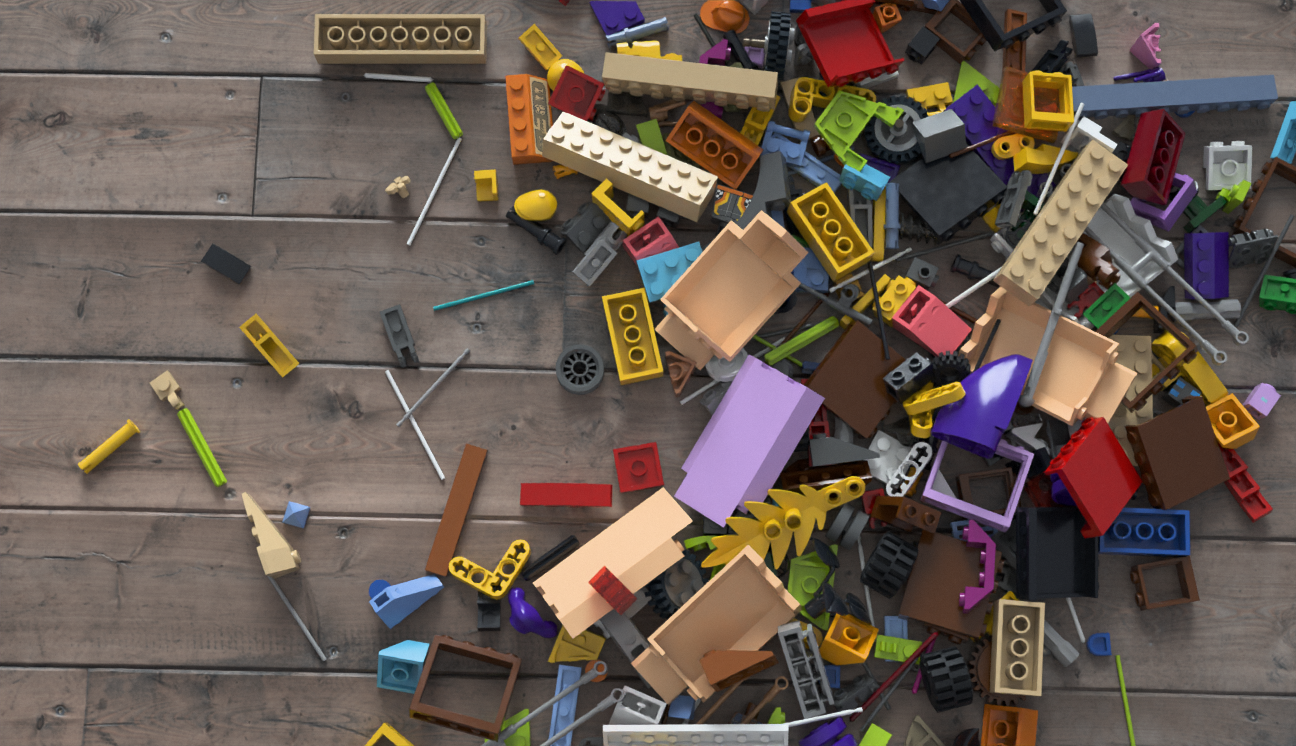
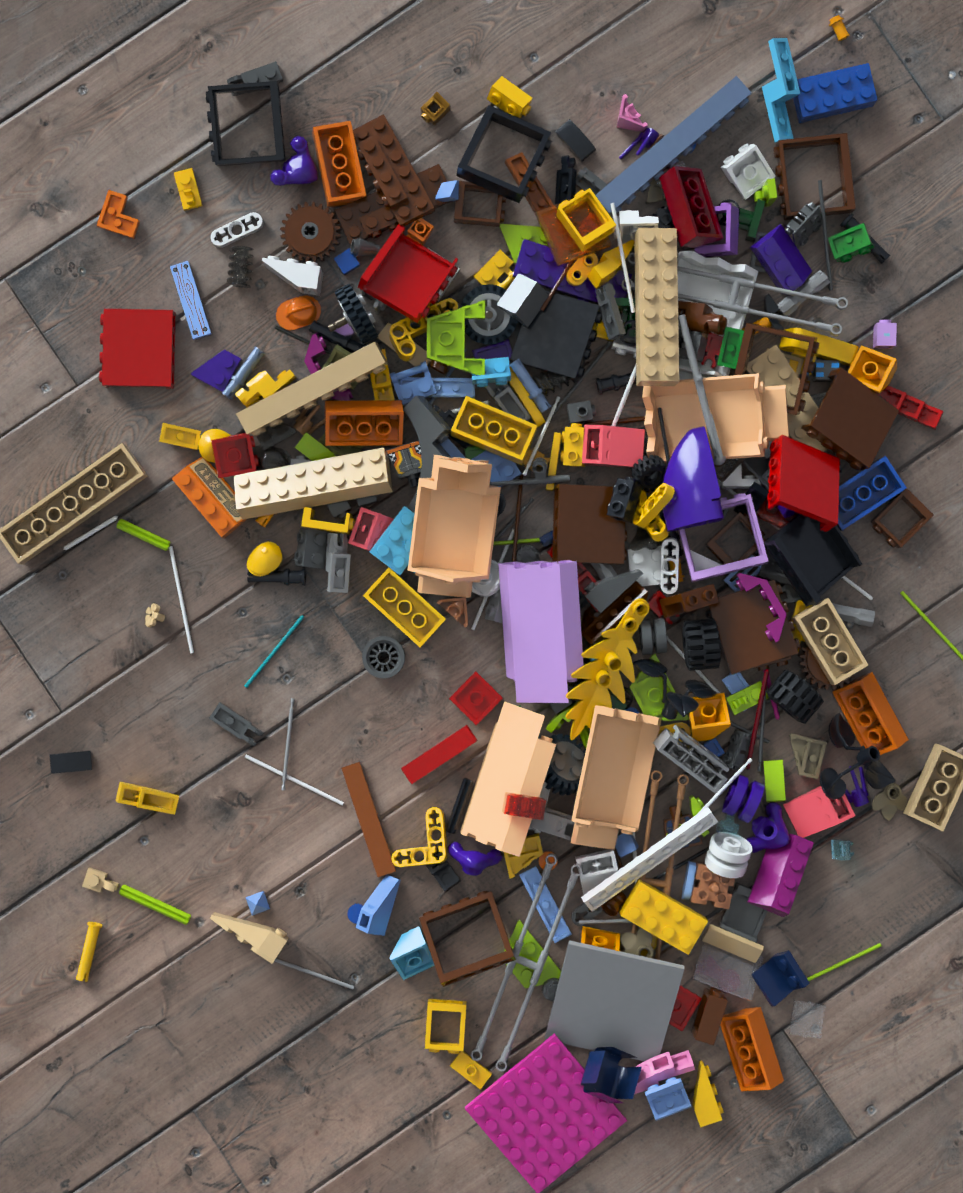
camera: 30 degrees left, 10 degrees up
yellow panel [474,169,499,202] -> none
dark orange slope [699,650,779,692] -> none
lime axle [764,316,839,366] -> none
black piece [868,261,890,360] -> none
black brick [905,26,940,65] -> none
blue tile [1086,633,1112,656] -> none

